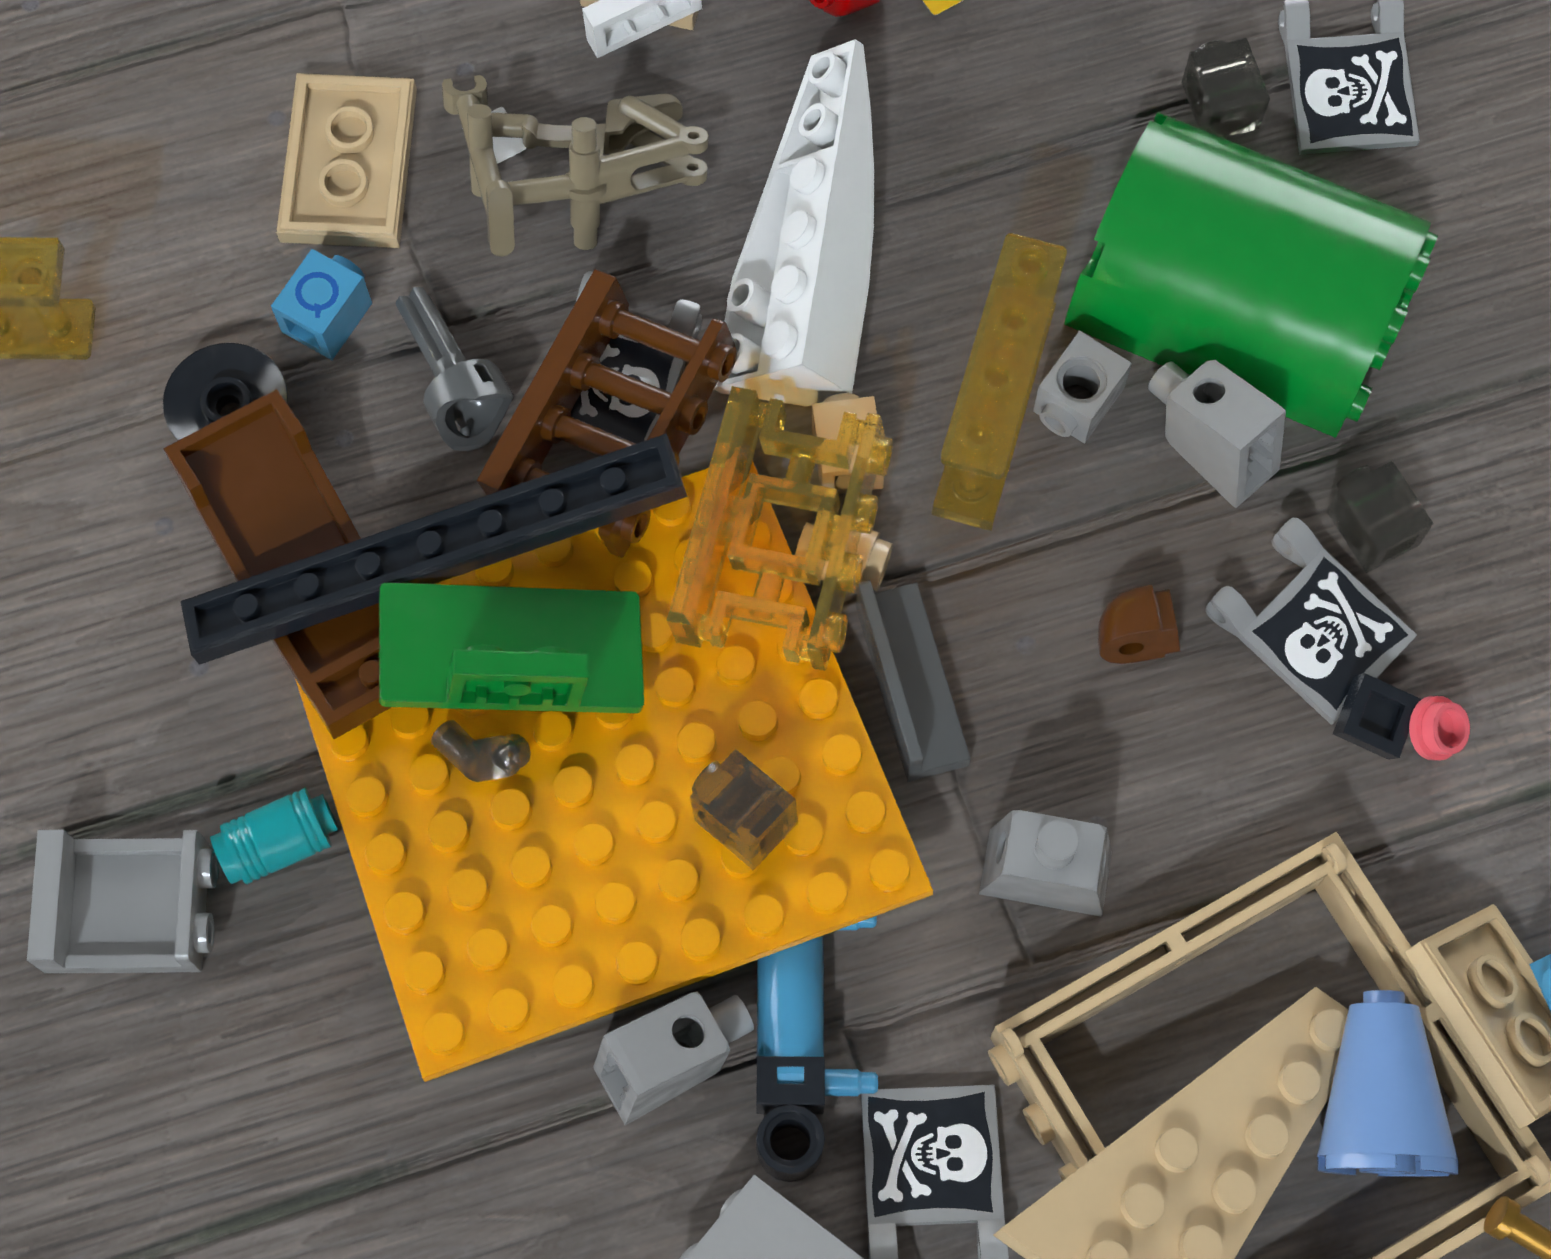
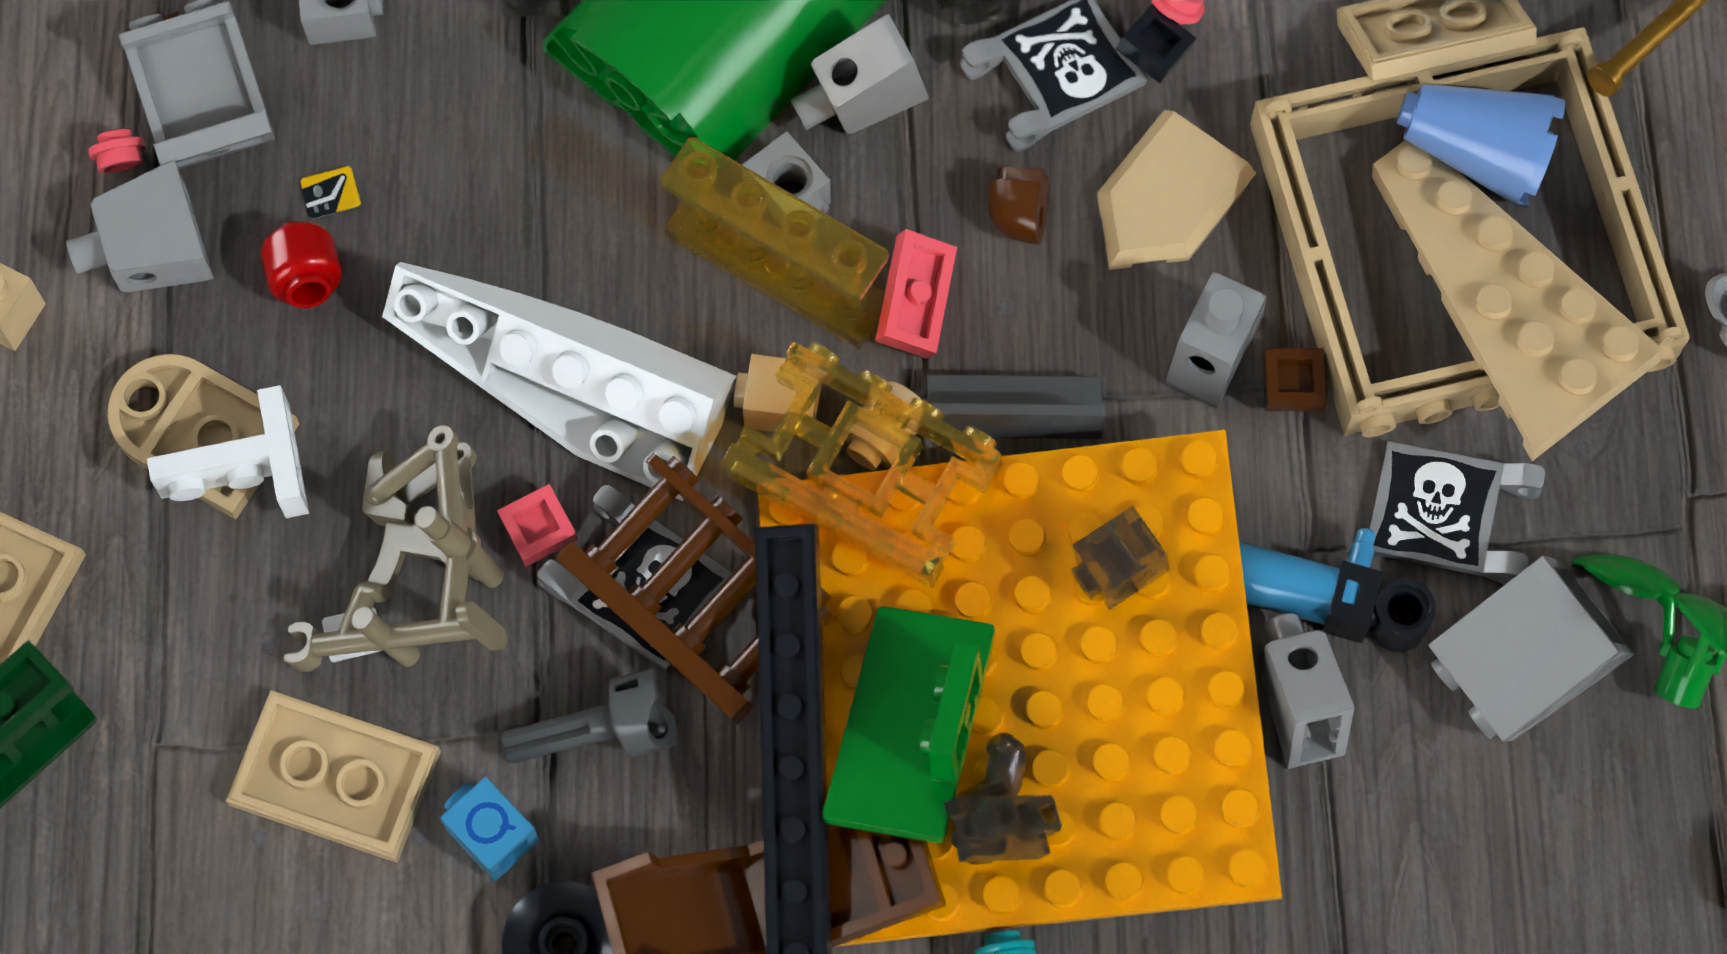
camera: 75 degrees left, 0 degrees up
none -> coral plate [497,484,578,567]
none -> coral plate [875,229,957,359]
none -> clear smoke hips [944,795,1062,865]
none -> tan tile [1097,110,1256,270]
none -> reddish brown plate [1263,348,1326,411]

